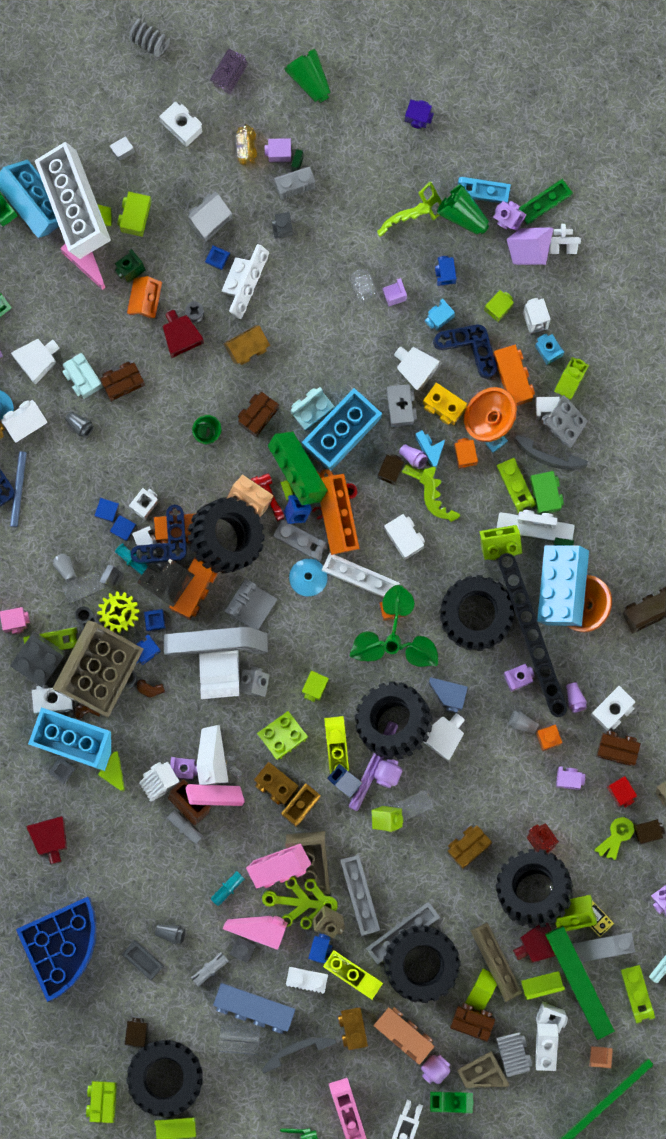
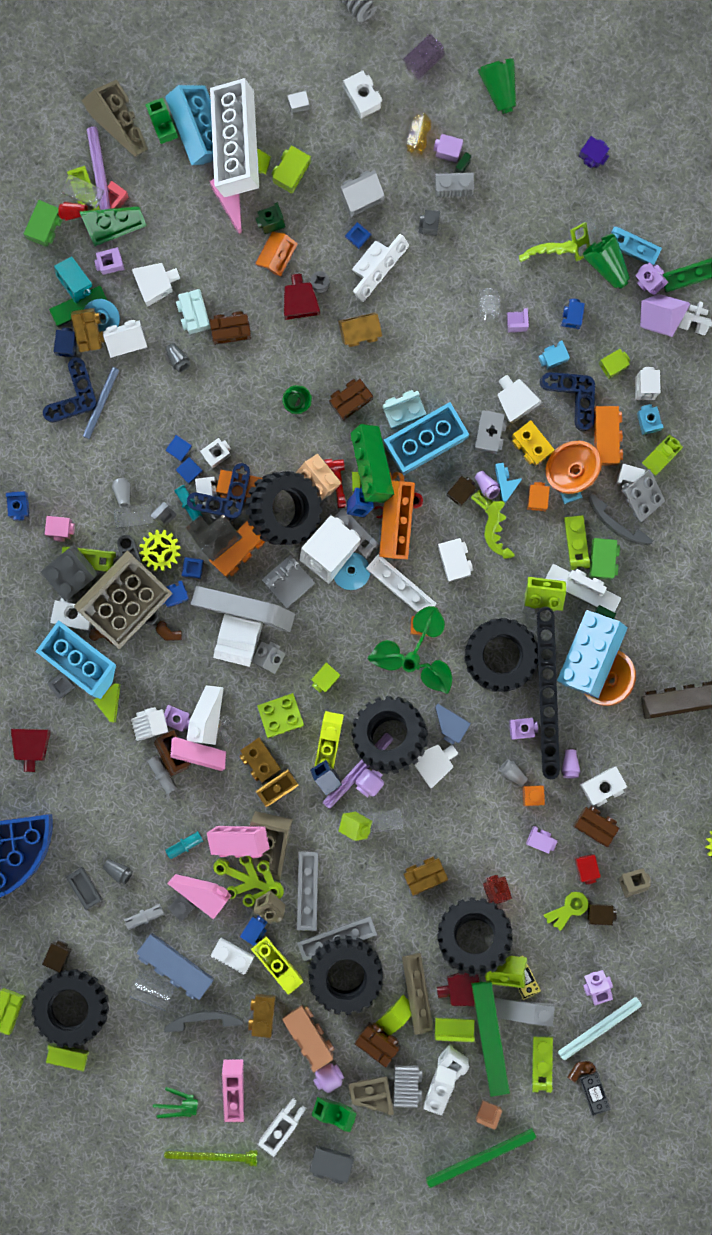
camera: 15 degrees right, 5 degrees up
none -> white slope [300,515,361,584]

